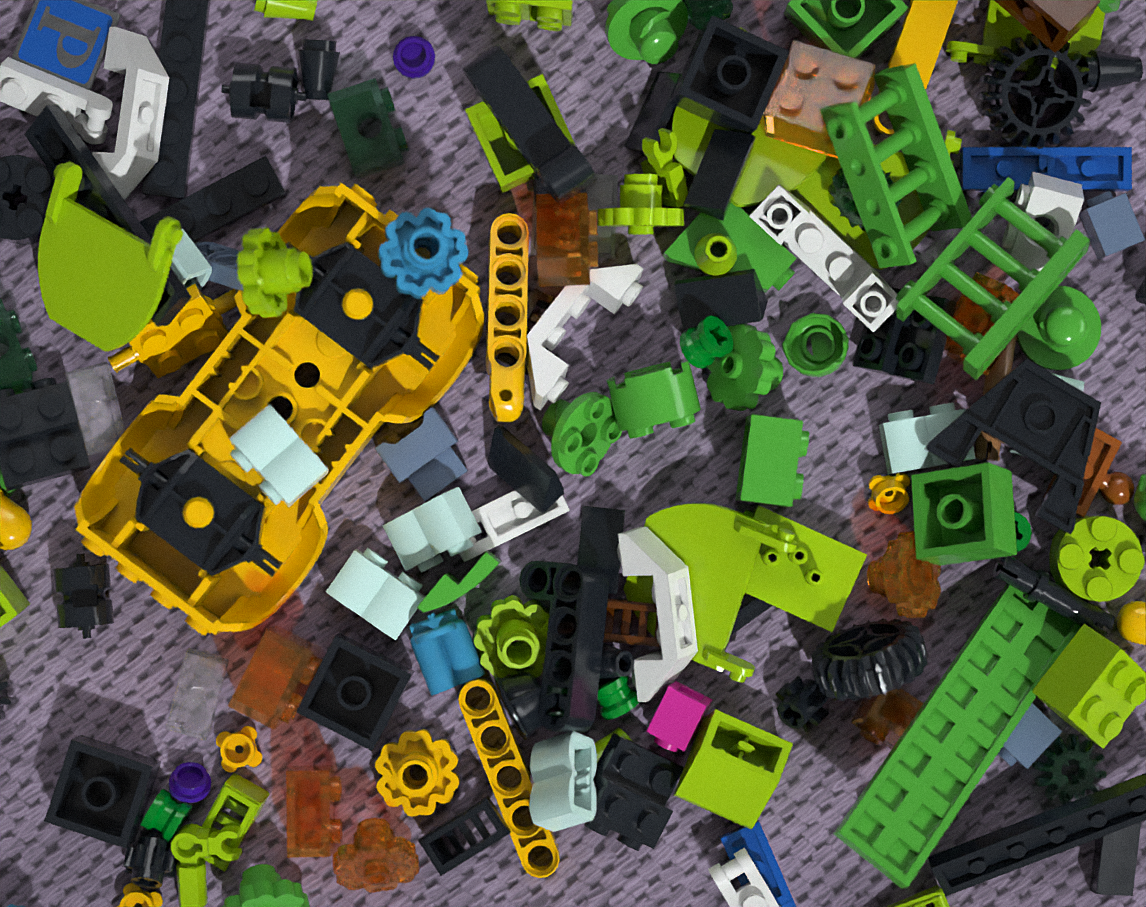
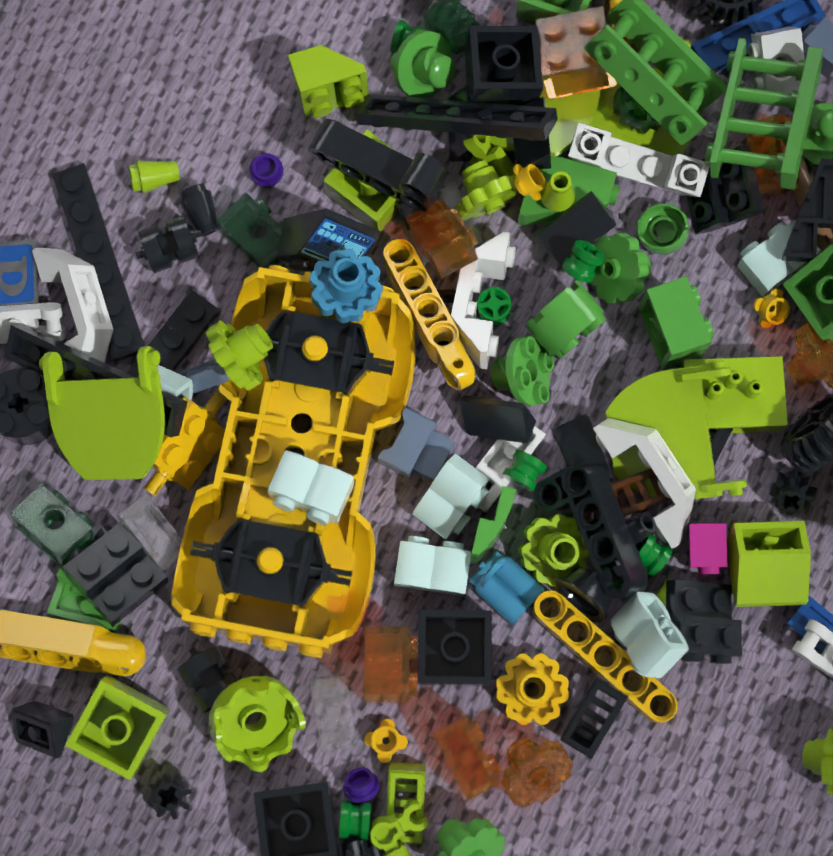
camera: 25 degrees left, 10 degrees down
none -> lime plate [208,676,306,772]
none -> slope [276,208,380,272]
none -> black plate [355,94,558,141]
none -> green wheel [476,287,511,327]
none -> green wheel [502,449,547,492]
none -> yellow plate [513,164,546,201]

